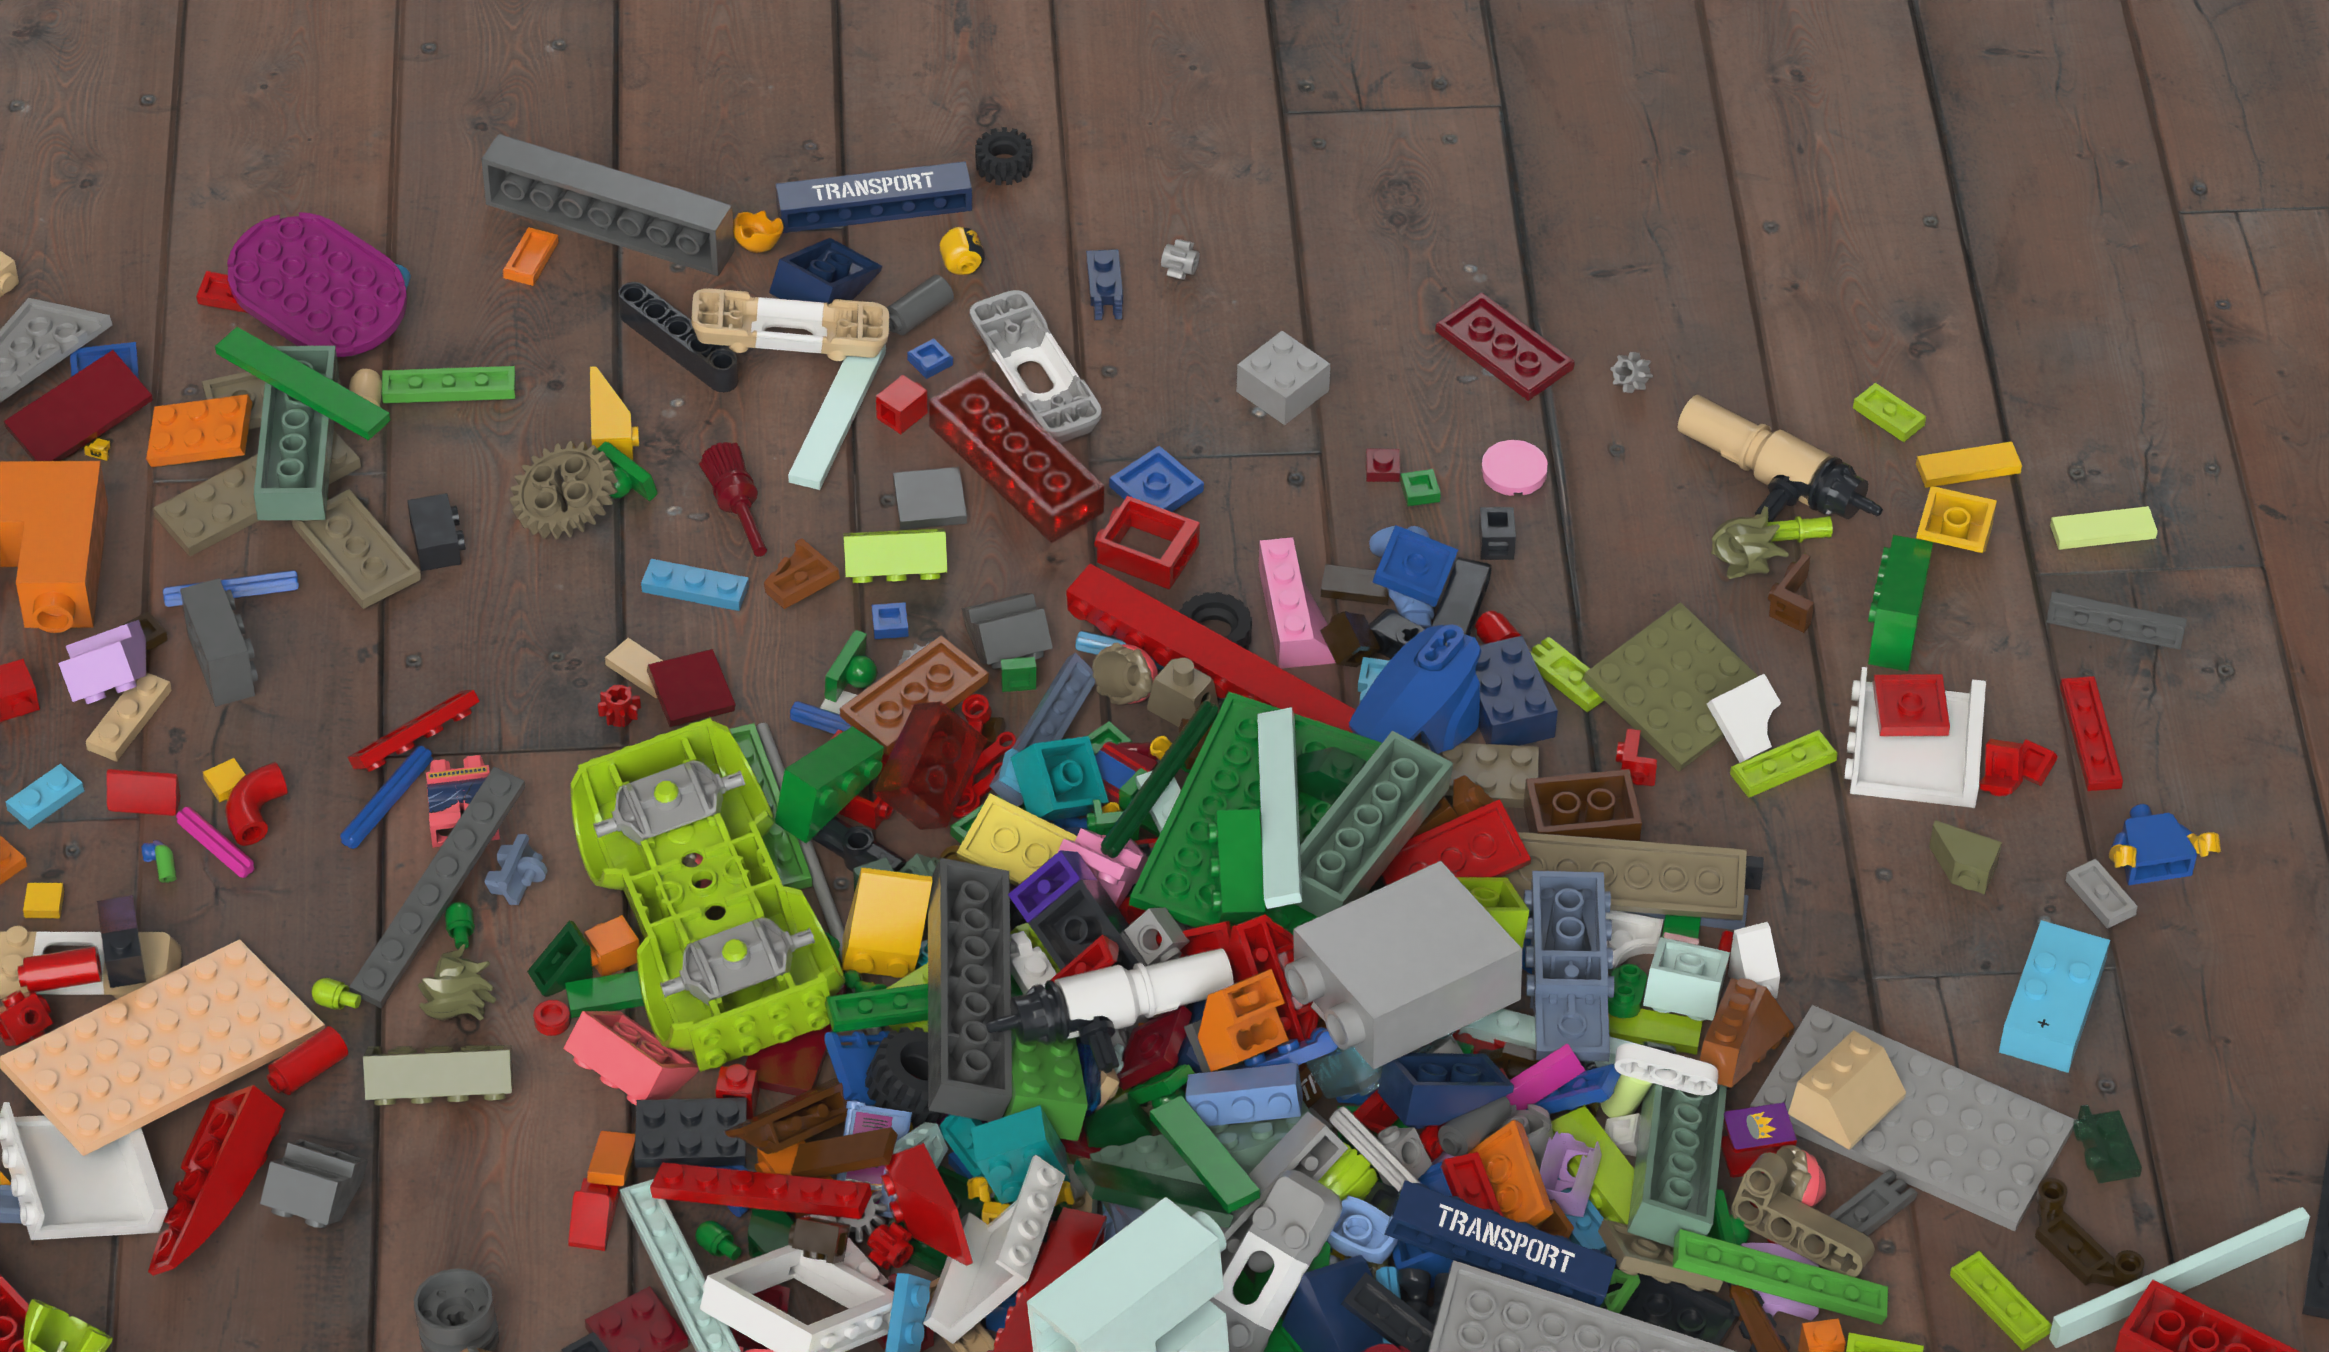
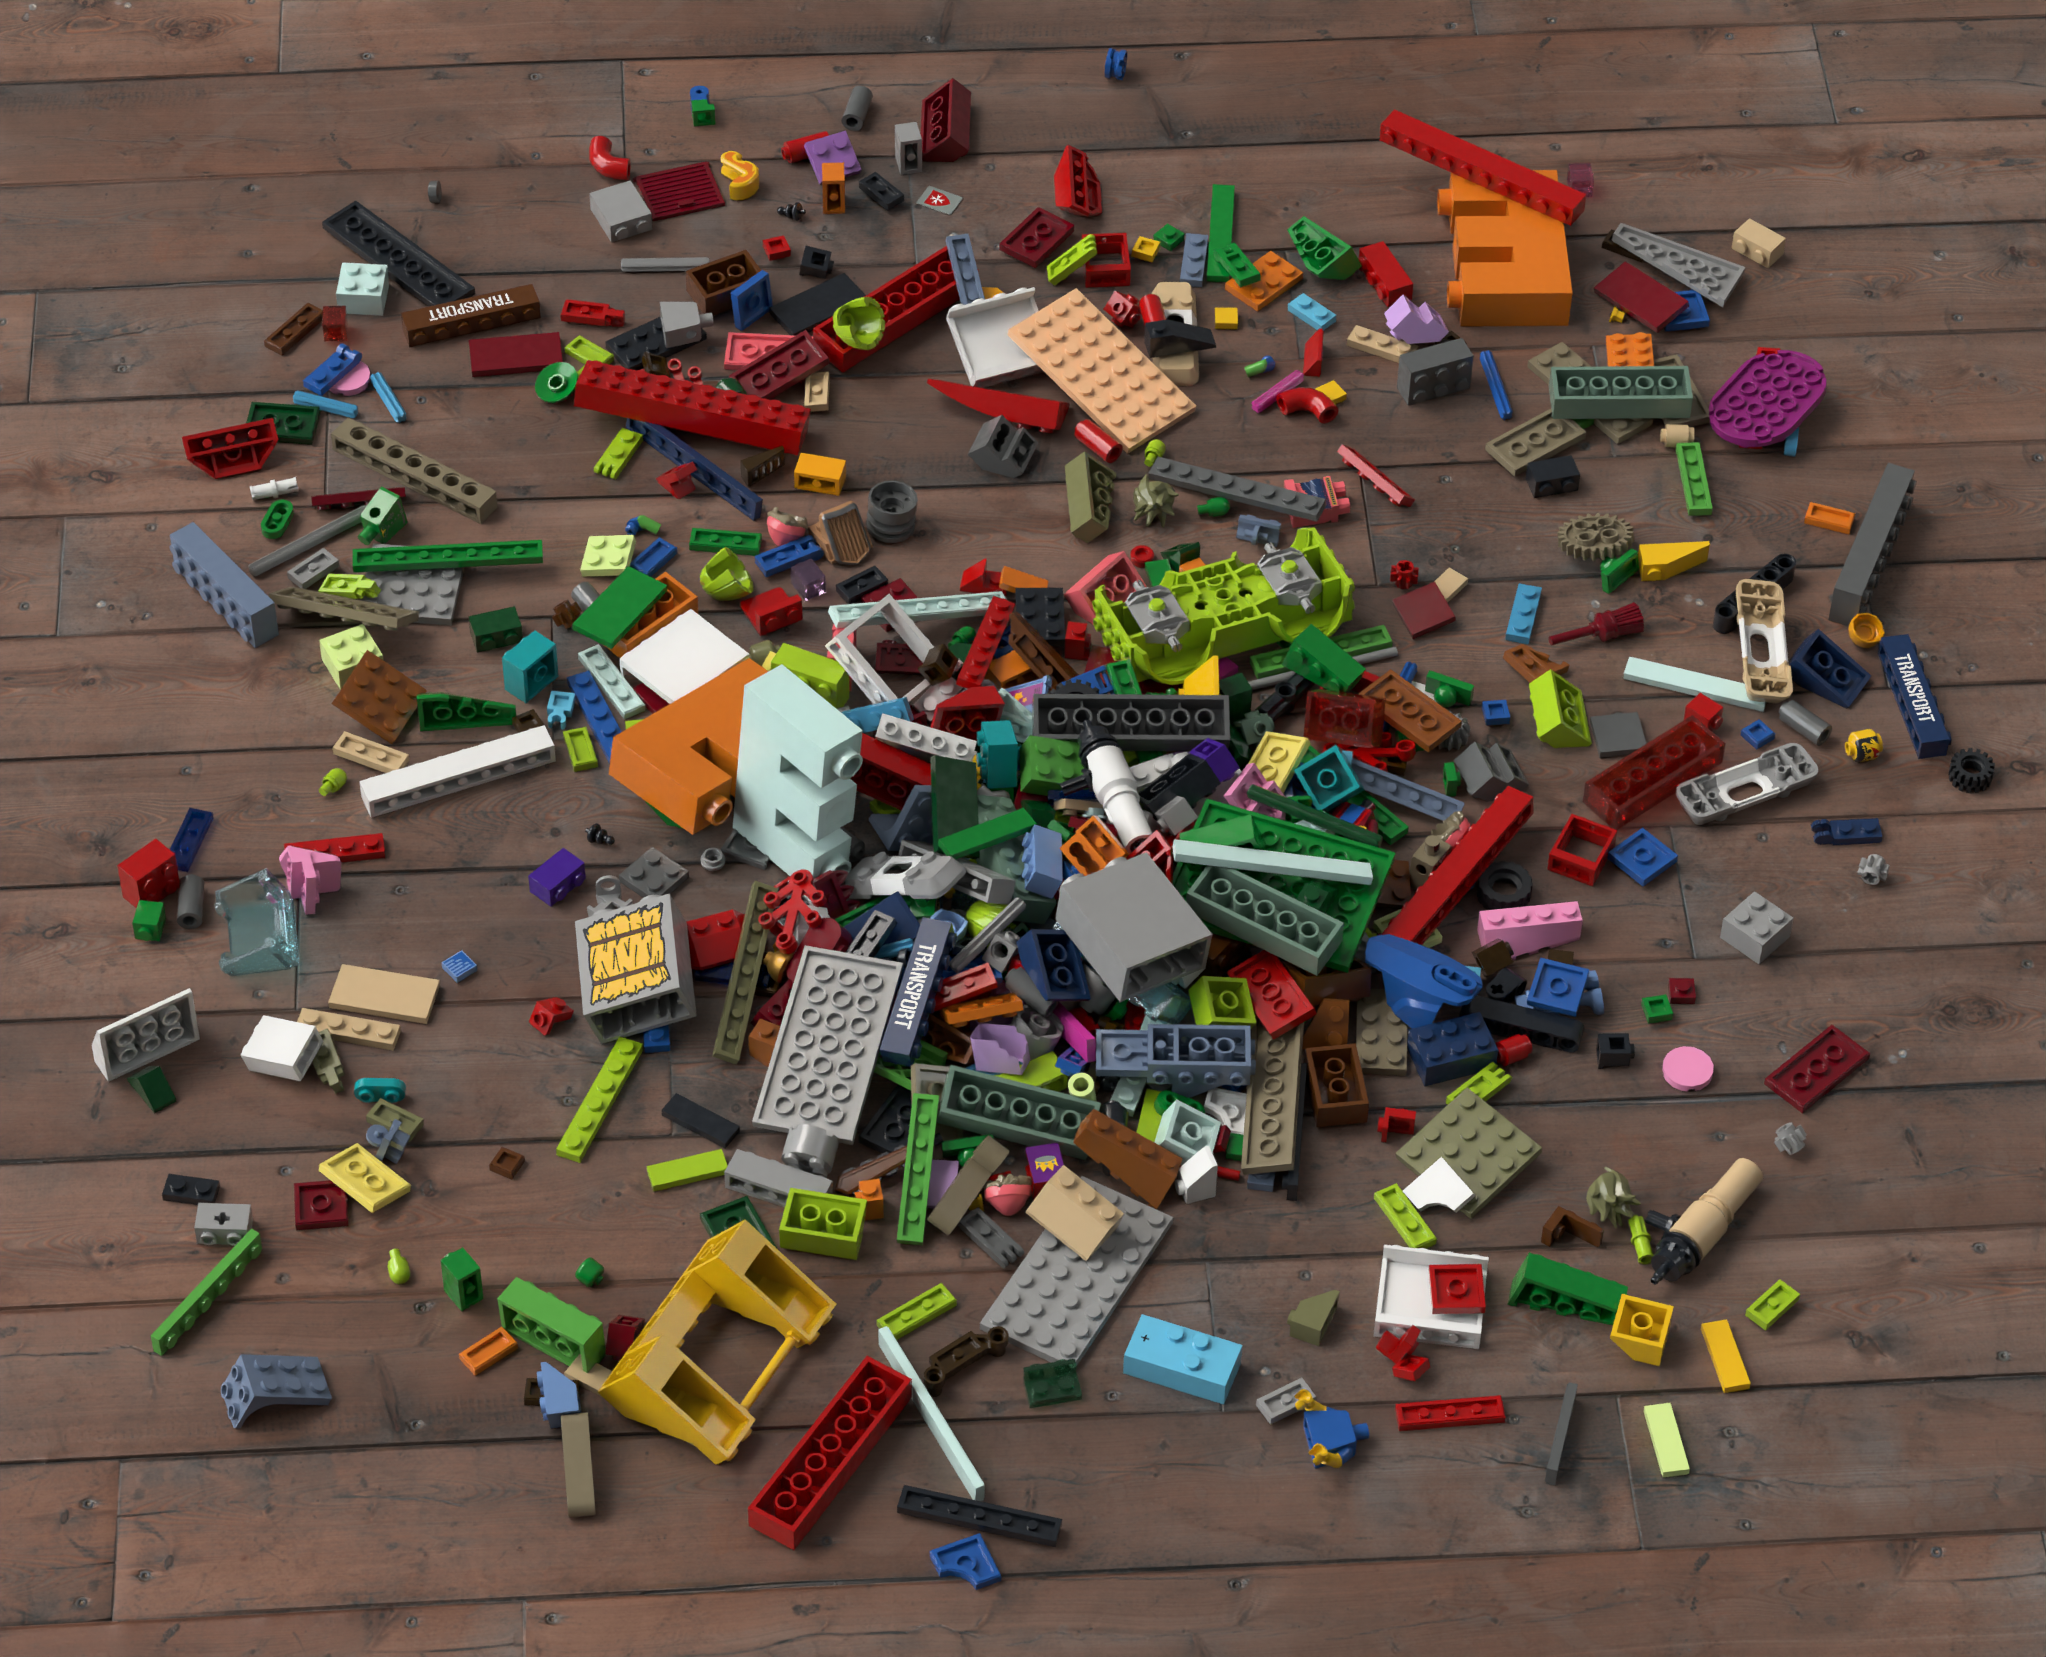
camera: 90 degrees right, 0 degrees up
green tile [215,327,391,440] -> none
blue axle [340,745,433,849] -> none
reddish brown tile [791,1127,898,1178] -> none
red slope [1050,934,1119,982] -> none
white beam [1615,1043,1719,1096] -> none

